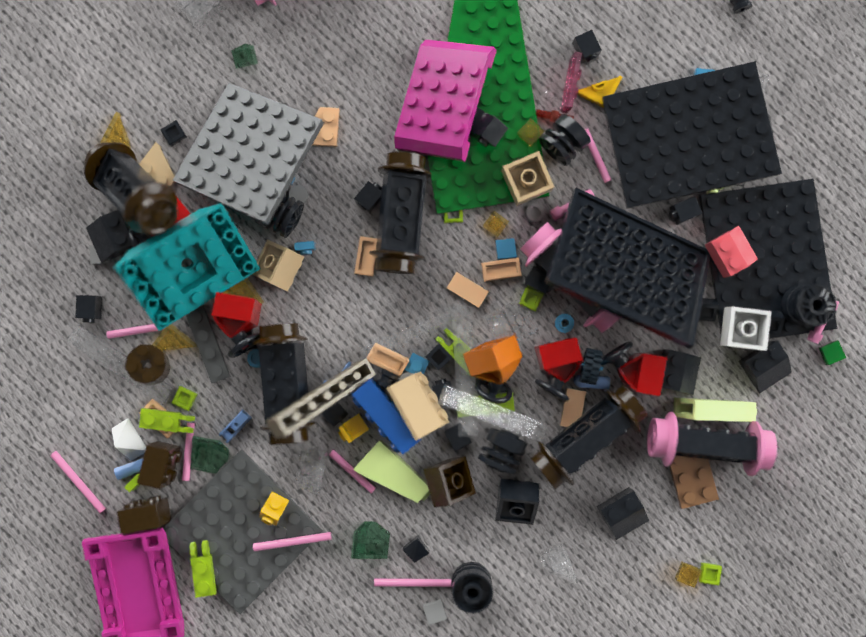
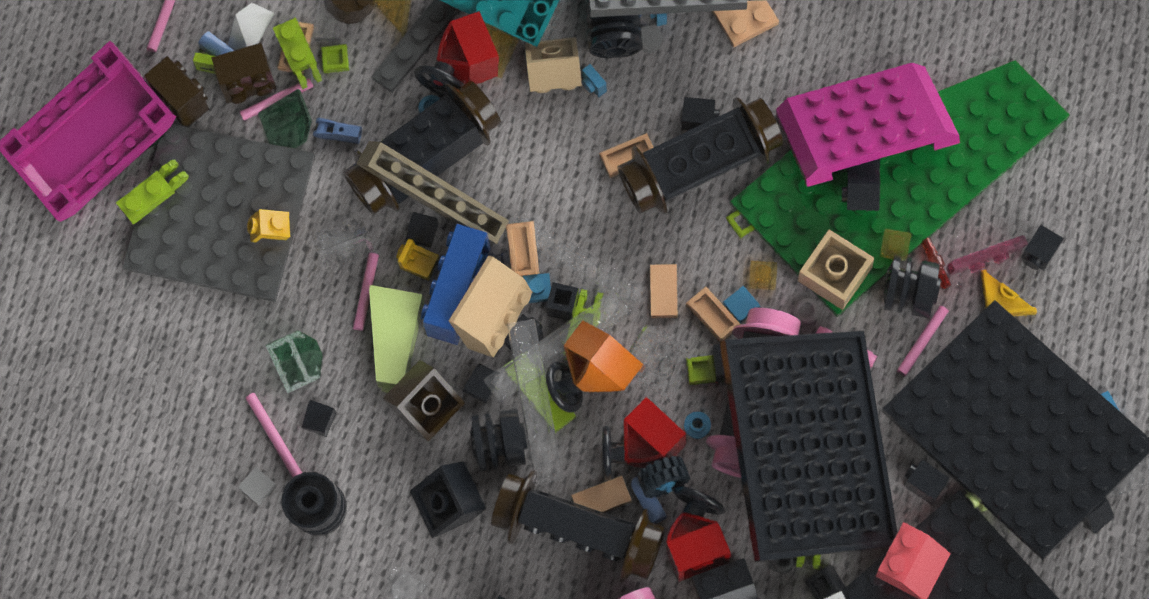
camera: 65 degrees right, 15 degrees down
bright pink bar [253,532,332,551] -> none

